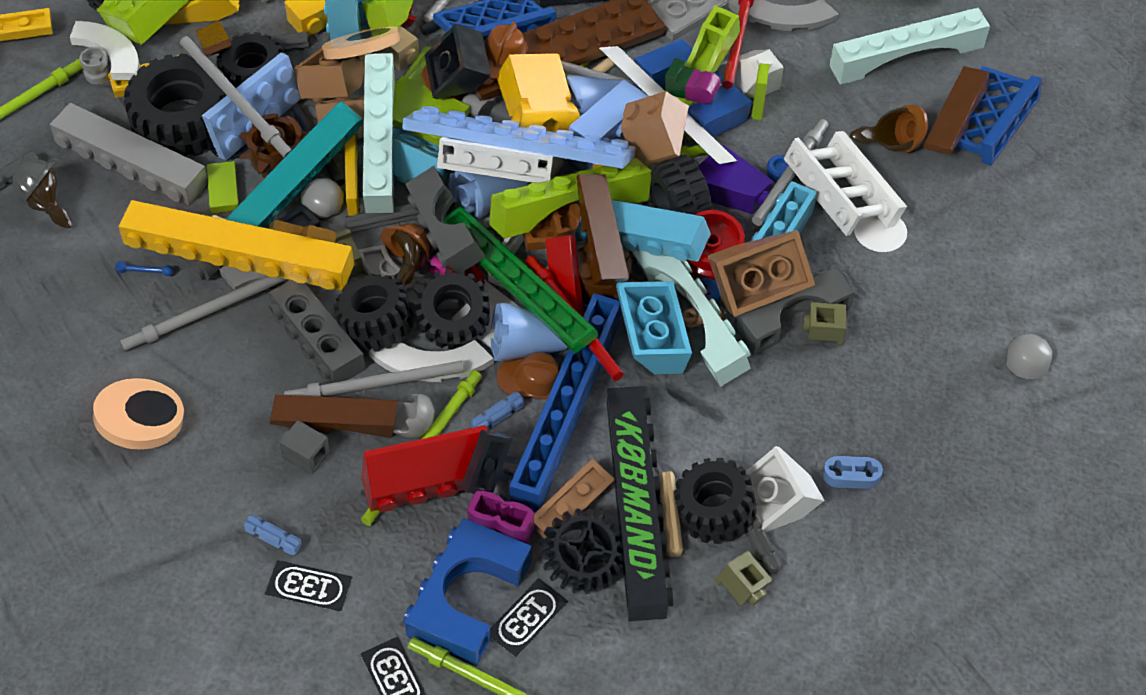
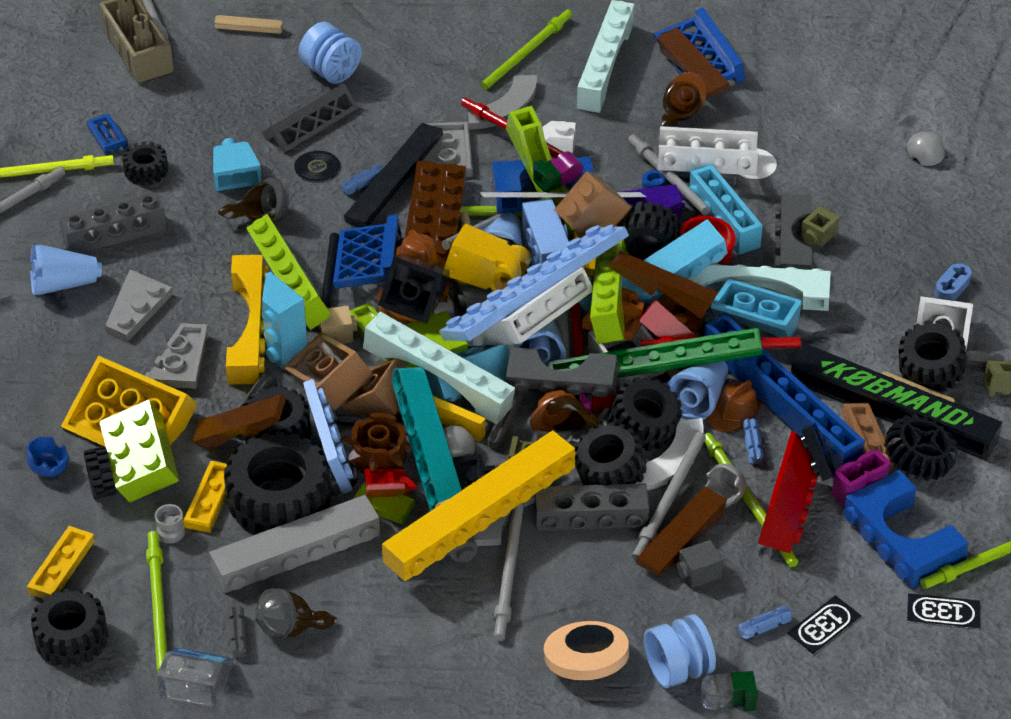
camera: 55 degrees left, 10 degrees down
white tile [70,21,140,80] -> none
blue hinge [115,261,174,277] -> none
light grey bar [180,36,292,158] -> none
pearl gold tile [269,220,337,243] -> none
light nougat piece [322,26,401,60] -> none
black sticker [490,578,569,657] -> none
medium nougat slope [708,230,815,317] -> none
lime tile [752,63,770,120] -> none
none -> red slope [365,467,417,498]
none -> light blue wheel [644,614,716,688]
none -> leg [700,671,758,712]

